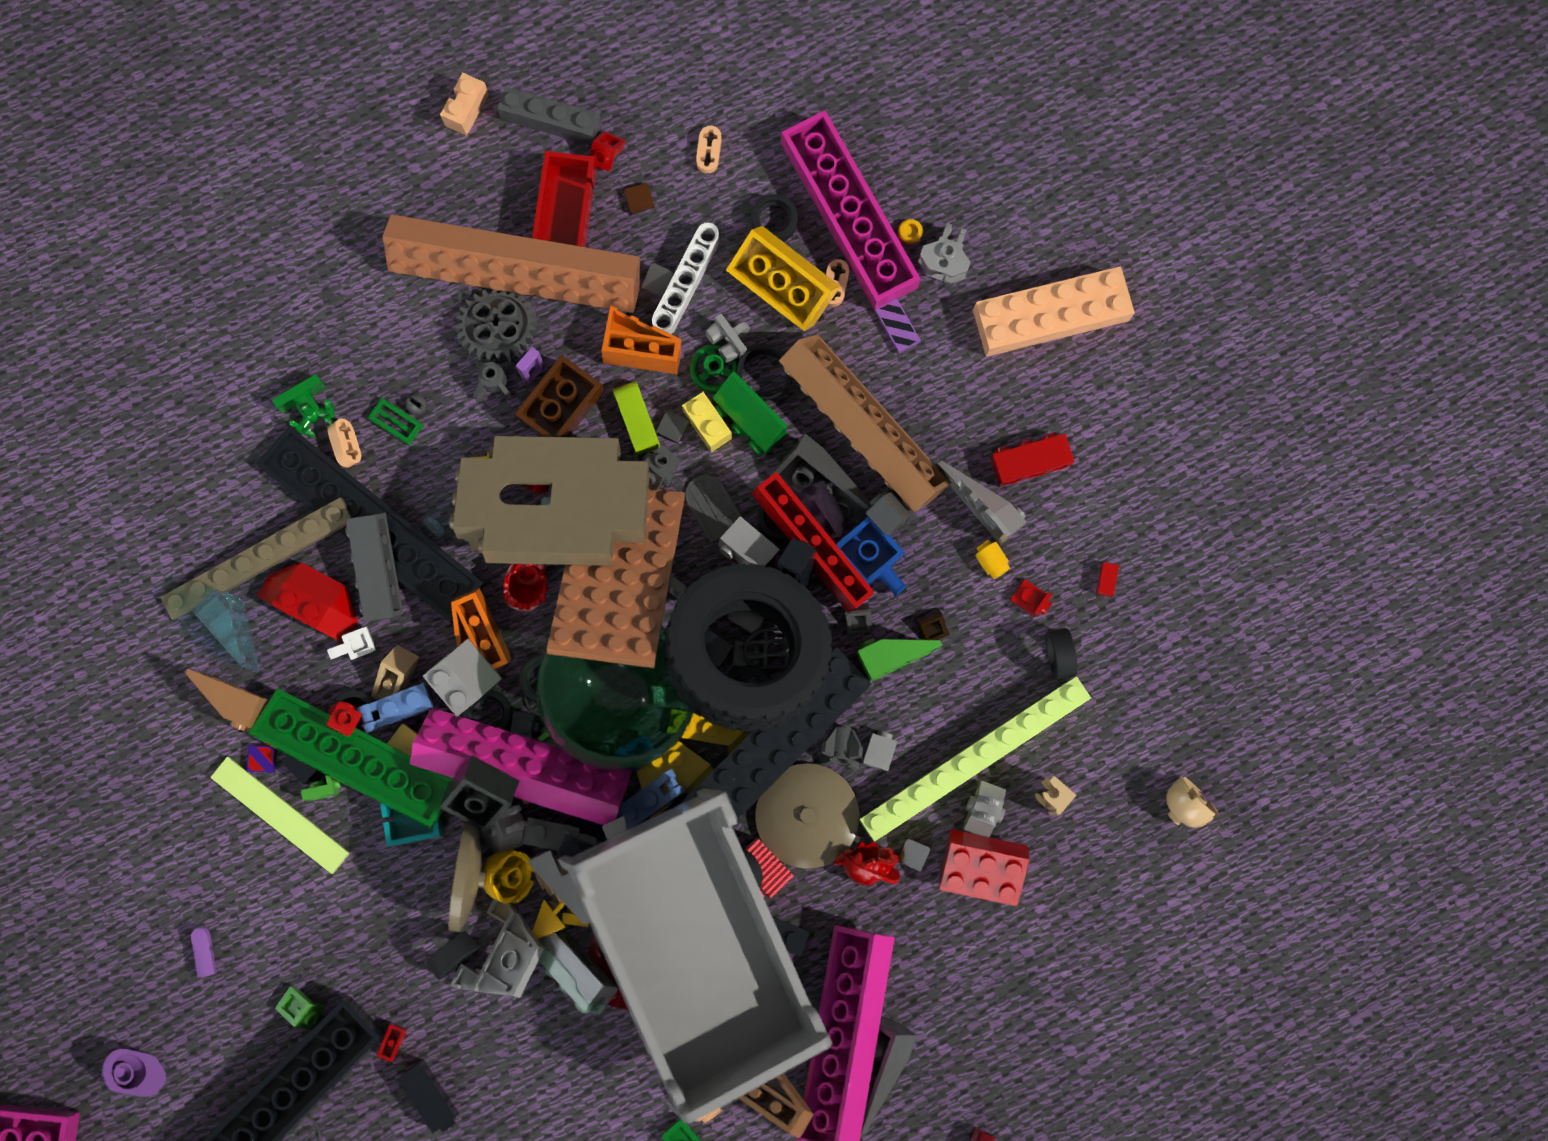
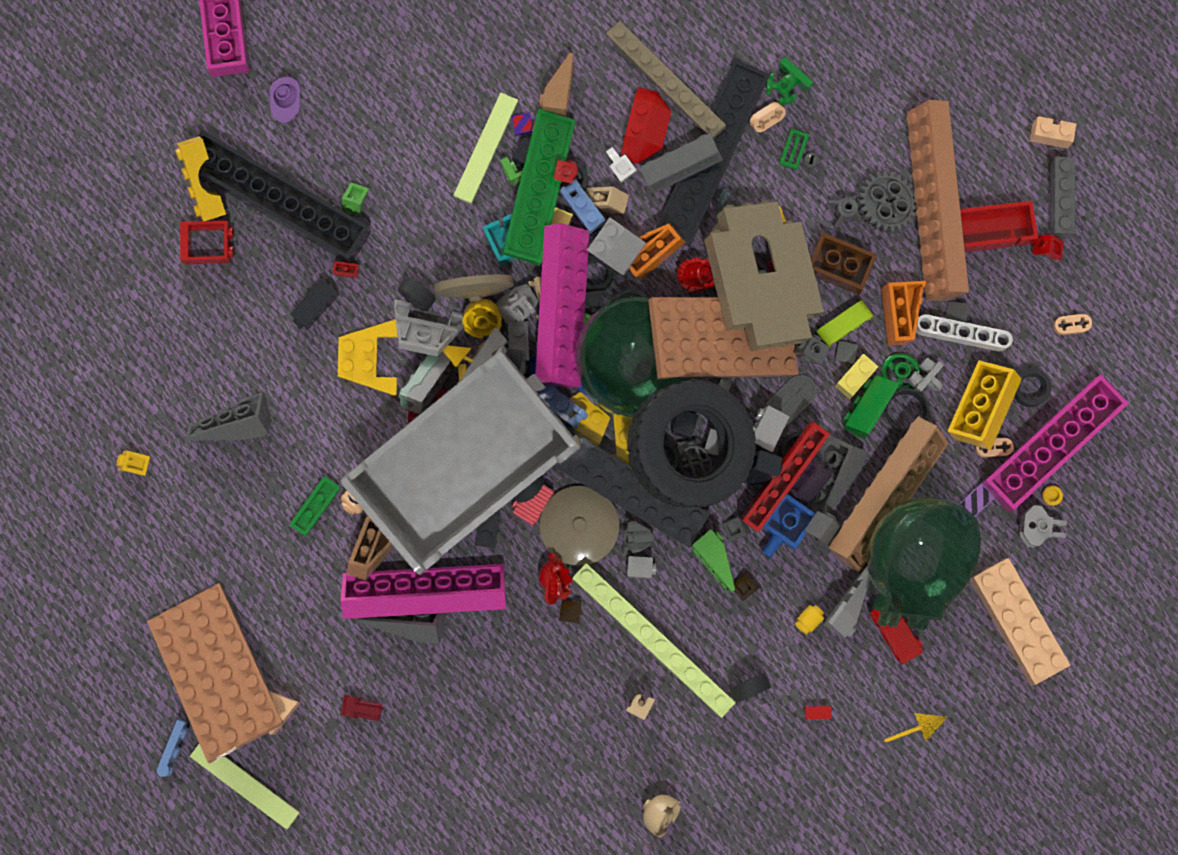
camera: 80 degrees right, 0 degrees up
medium lavender bar [191,928,217,978] -> none
clear light blue slope [192,589,261,672] -> none
pearl dark grey brick [440,755,519,832] -> none
medium lavender tile [516,347,545,384] -> none
reddish brown tile [624,183,655,215] -> none
brick [939,829,1030,906] -> none
light grey hinge [963,780,1006,837] -> none
red bracket [1010,579,1052,618] -> none
none -> yellow wing [338,320,397,396]
none -> clear green windscreen [867,497,981,630]
none -> yellow piece [884,713,947,743]

